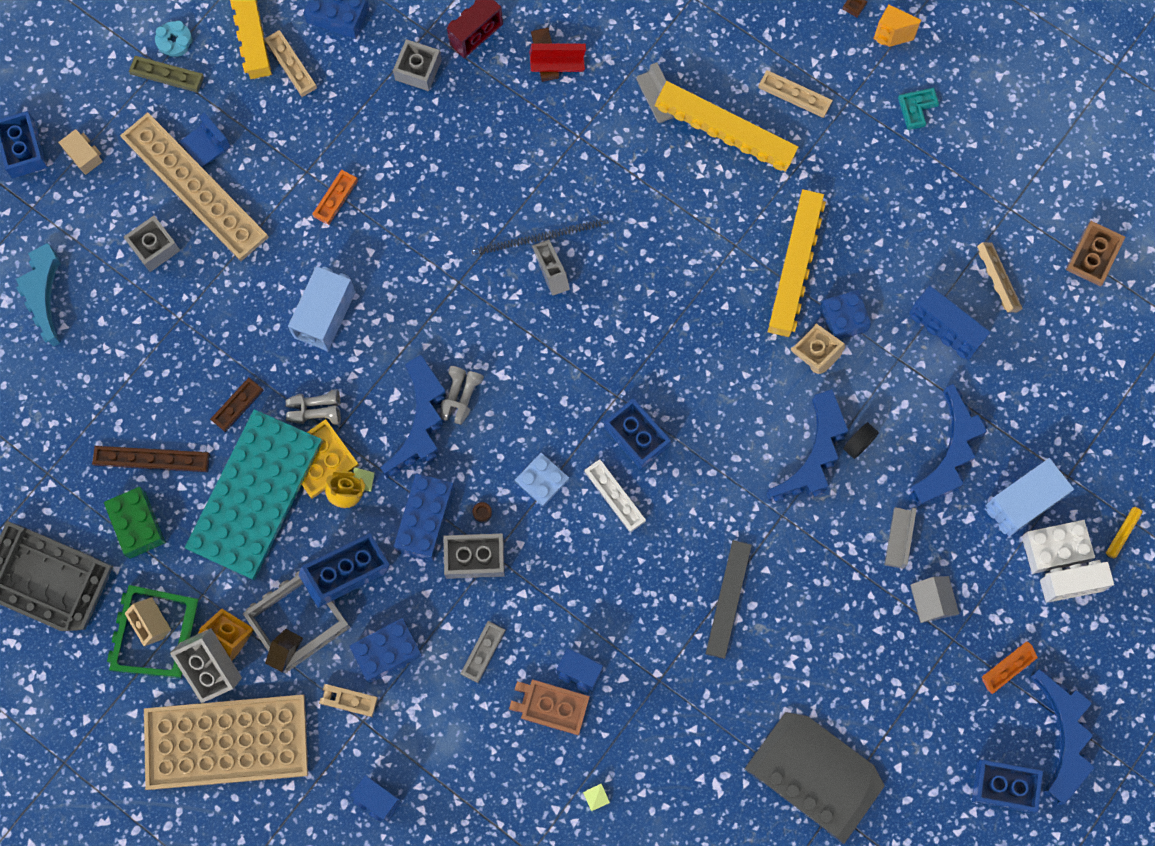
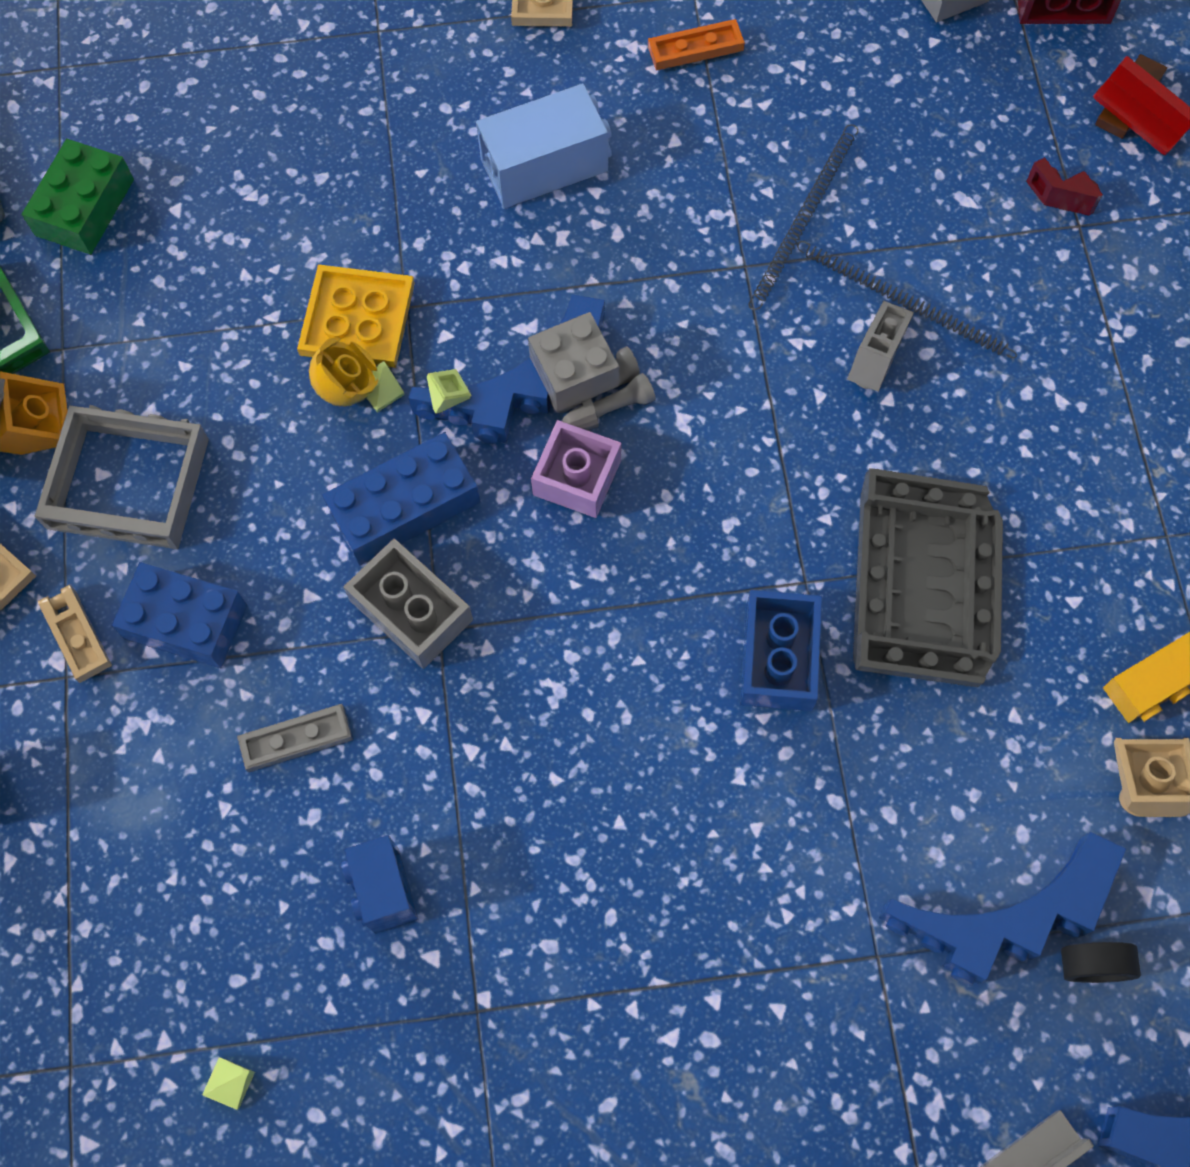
camera: 45 degrees right, 5 degrees down
reddish brown tile [92,446,210,472] -> none
teal plate [184,409,323,580] -> none
reddish brown tile [210,377,264,432] -> none
dark brown slope [265,629,303,673] -> none
light grey piece [286,389,341,425] -> none
blue brick [299,533,390,608] -> none
reddish brown tile [472,502,492,522] -> none
nougat tile [509,680,590,735] -> none
light blue plate [515,453,569,507] -> none
white plate [584,459,646,533] -> none
dark grey tile [705,540,752,659] -> none
none -> yellowish green slope [427,369,472,413]
none -> light grey brick [528,312,619,412]
none -> lavender brick [531,420,621,518]
none -> dark grey piece [748,124,858,310]
none -> dark grey slope [853,468,1003,687]
none -> dark red slope [1026,157,1103,216]

